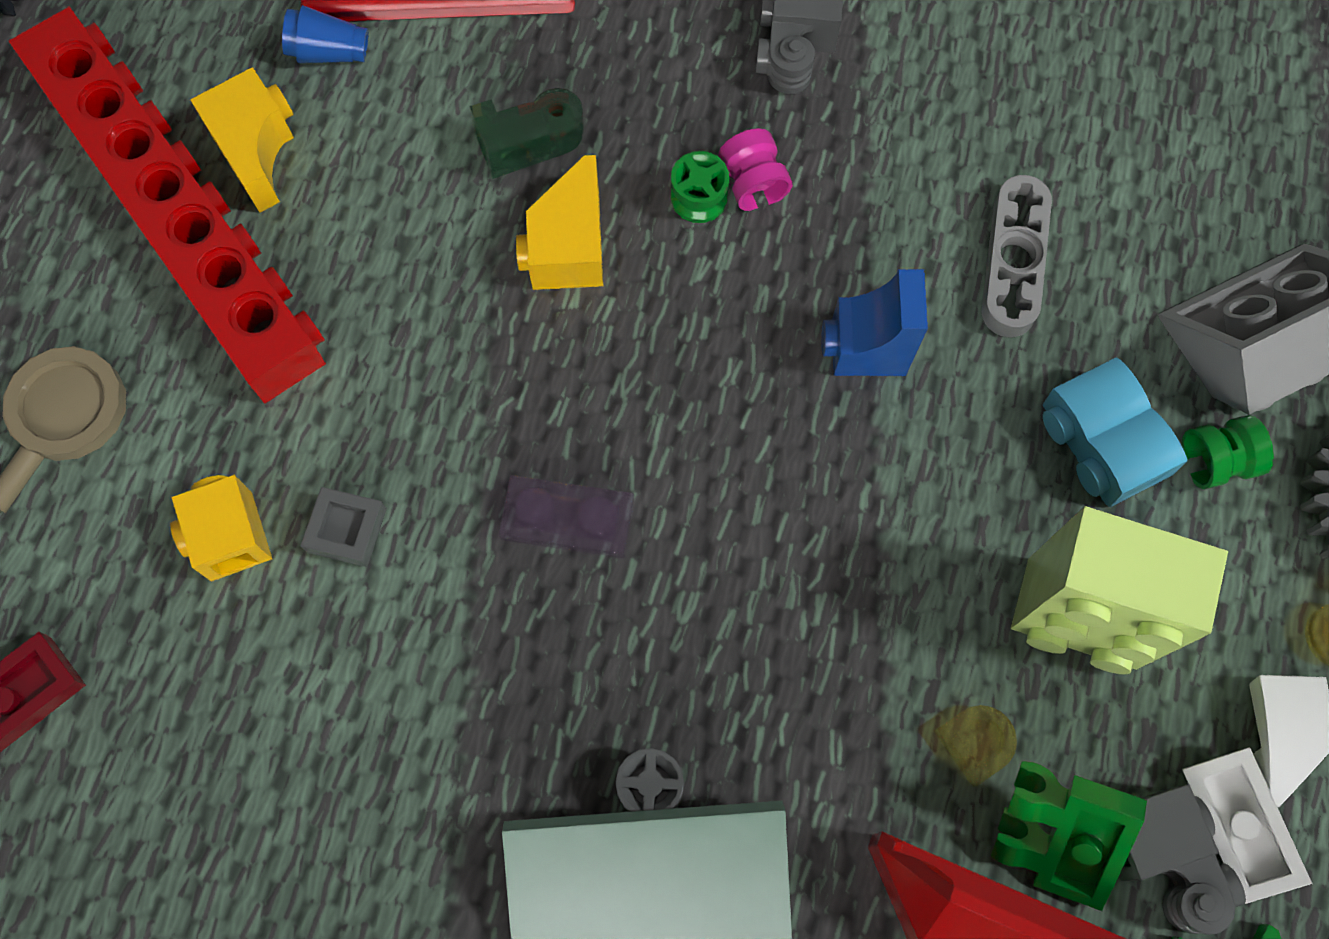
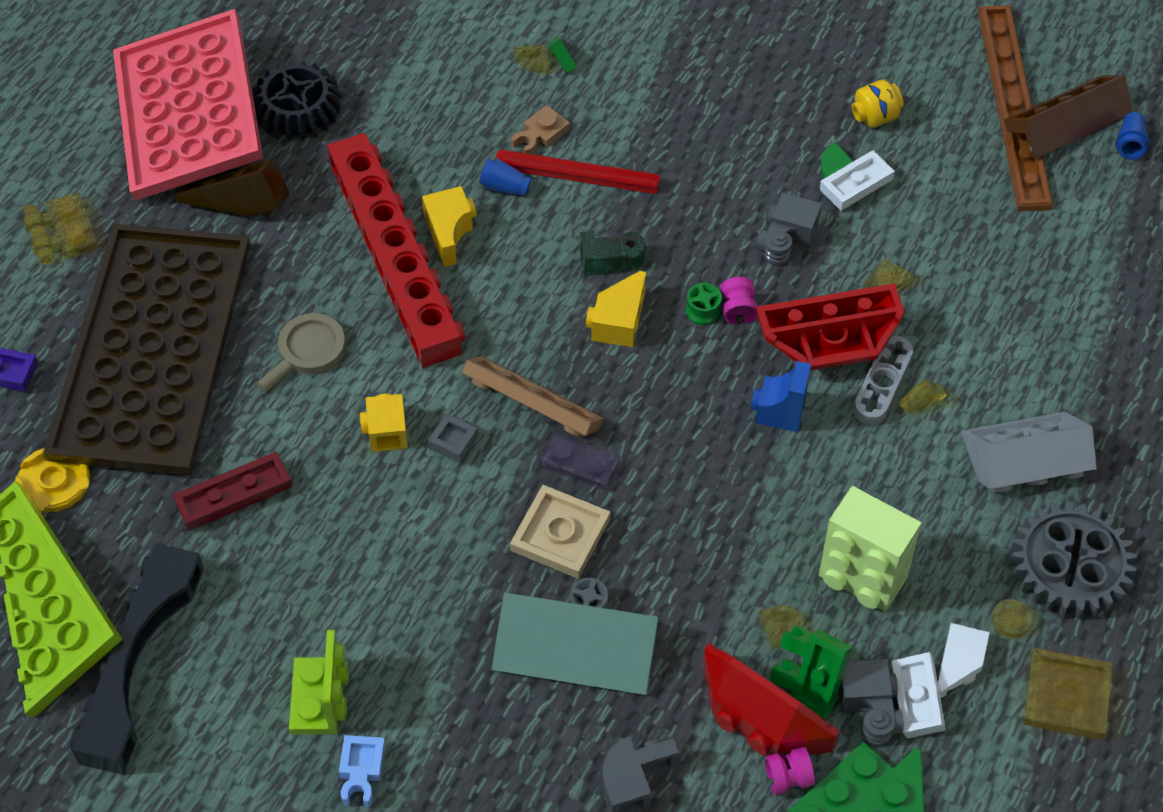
camera: 15 degrees right, 15 degrees down
medium azure brick [1043,357,1188,508] -> none
green wheel [1181,415,1274,490] -> none
none -> medium nougat plate [462,356,604,437]
none -> tan plate [510,485,611,579]
none -> red wedge [756,283,905,371]
none -> clear yellow tile [865,259,914,290]
none -> clear yellow tile [899,380,948,413]

